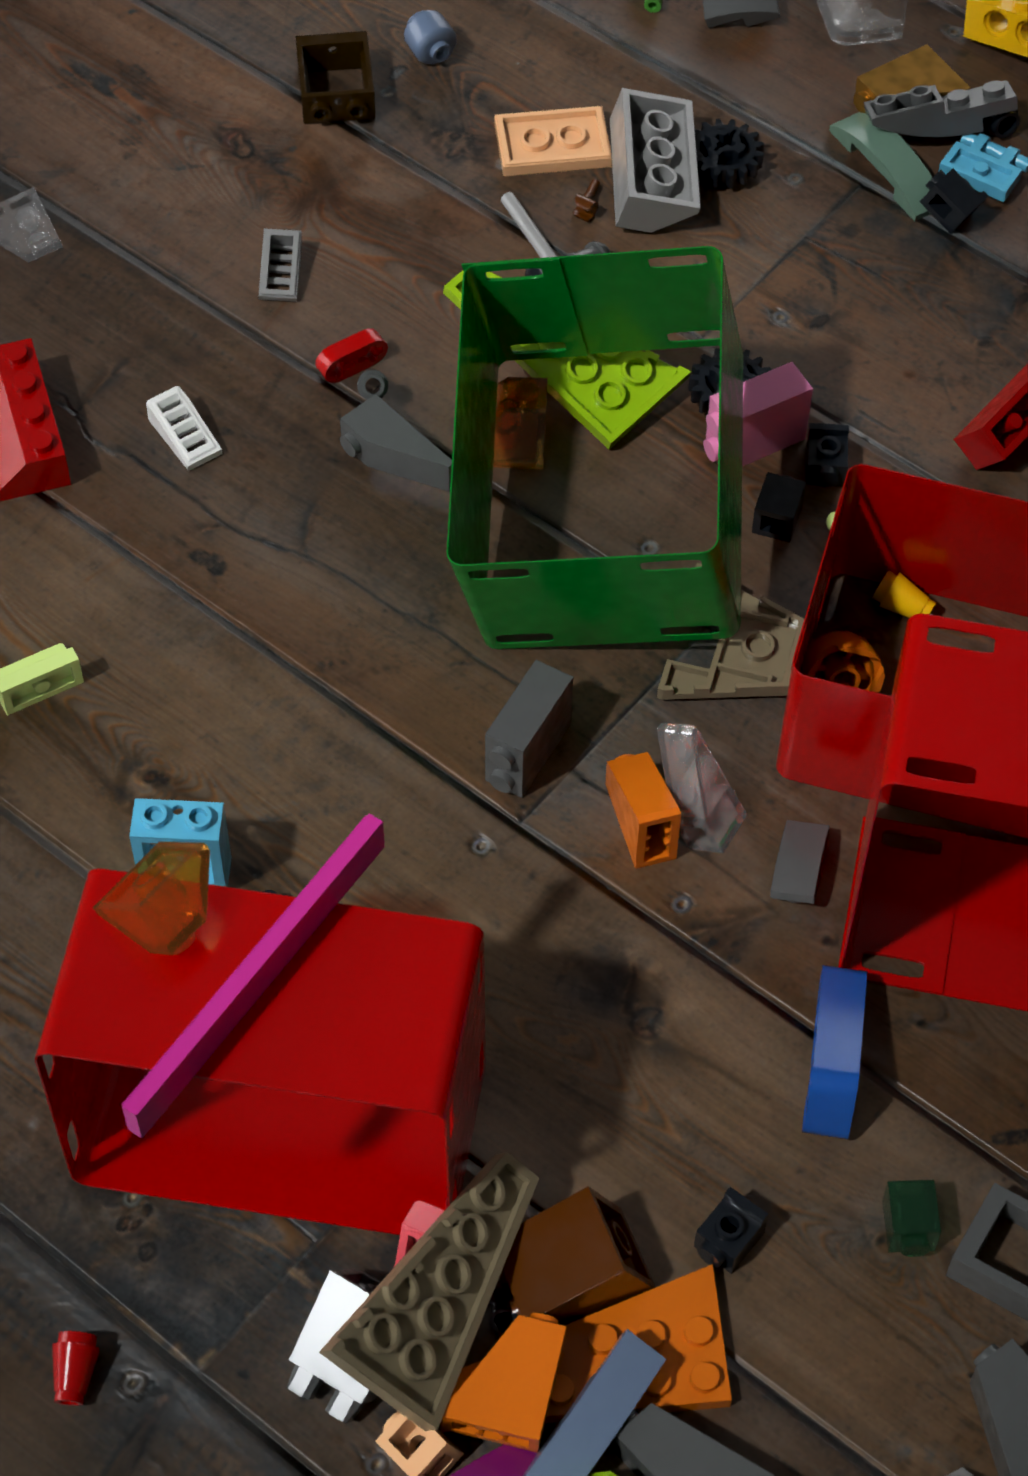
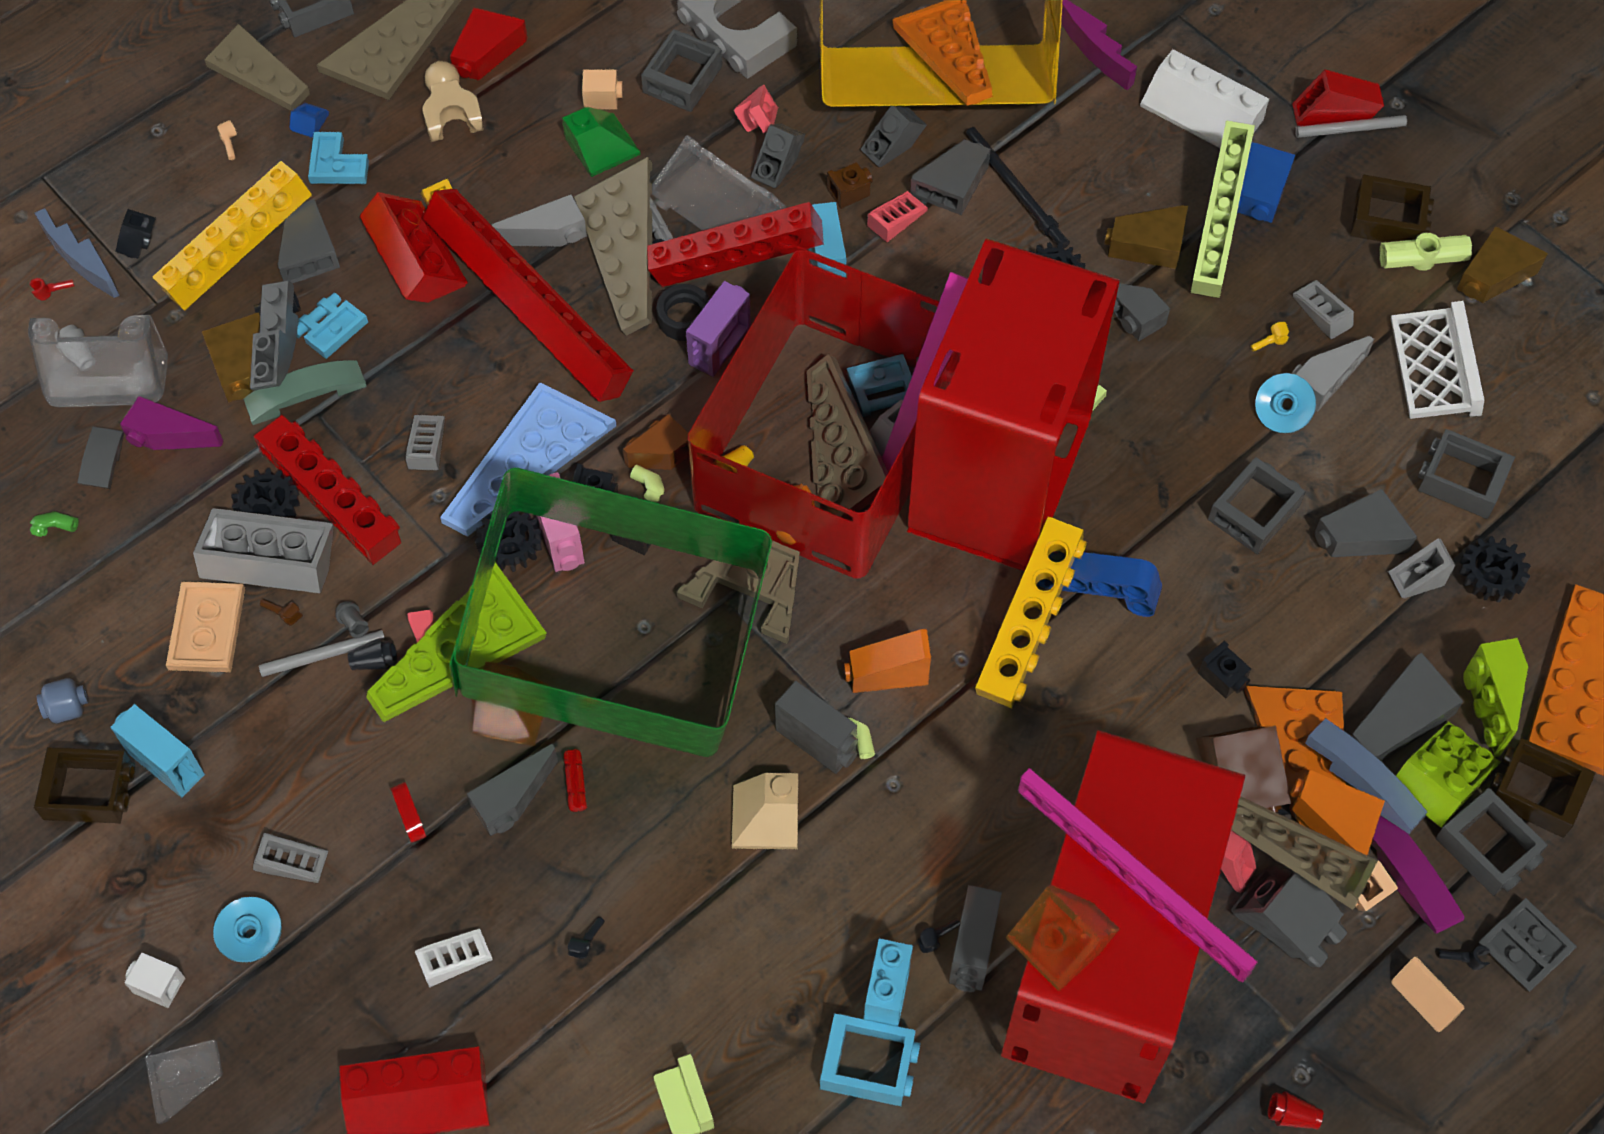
camera: 80 degrees left, 5 degrees up
dark grey pin [357,369,388,400] -> none
clear slope [657,723,747,853] -> none
dark grey slope [770,820,830,904] -> none
clear green brick [882,1180,941,1257] -> none
black brick [920,168,988,234] -> none
none -> medium azure brick [110,704,205,798]
none -> magenta slope [120,396,224,450]
none -> white brick [124,952,185,1008]
none -> medium azure dish [213,897,282,962]
none -> red brick [254,415,402,565]
none -> light grey slope [405,415,445,470]
none -> light blue wing [440,383,616,537]
none -> red axle [564,749,587,812]
none -> black hand [568,917,605,959]
none -> tan slope [732,773,798,849]
none -> medium azure window [820,1013,920,1106]
none -> yellowish green arm [848,718,875,759]
none -> yellow brick [975,516,1087,708]

